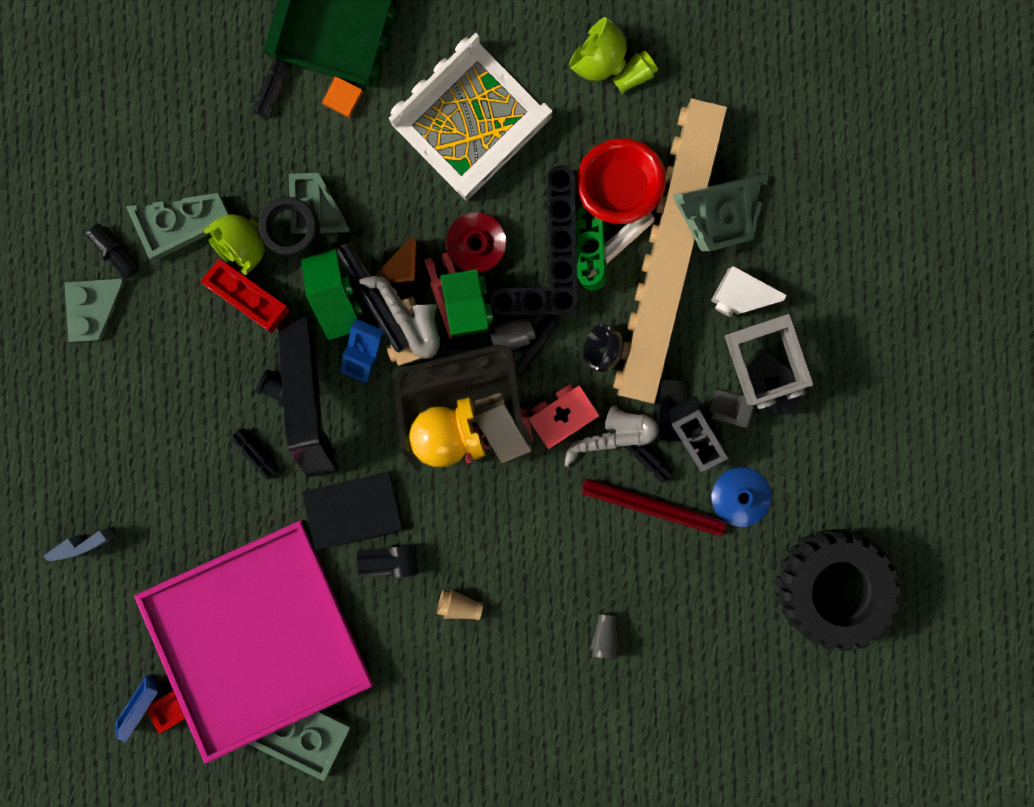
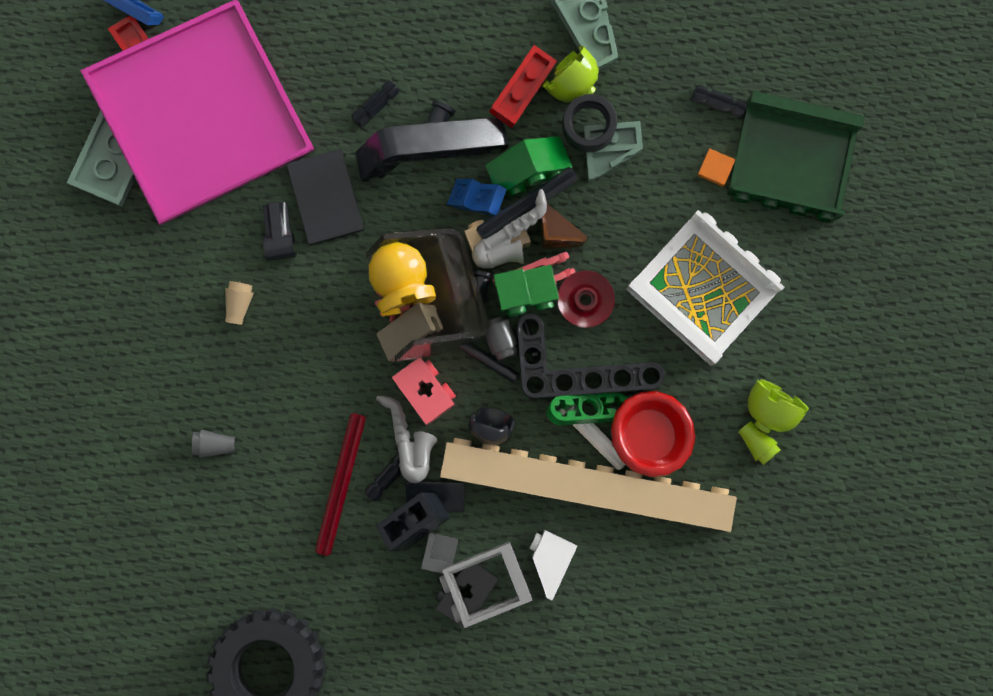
camera: 85 degrees right, 5 degrees down
sand green wing [674,175,768,251] -> none
blue dish [712,467,771,527] -> none

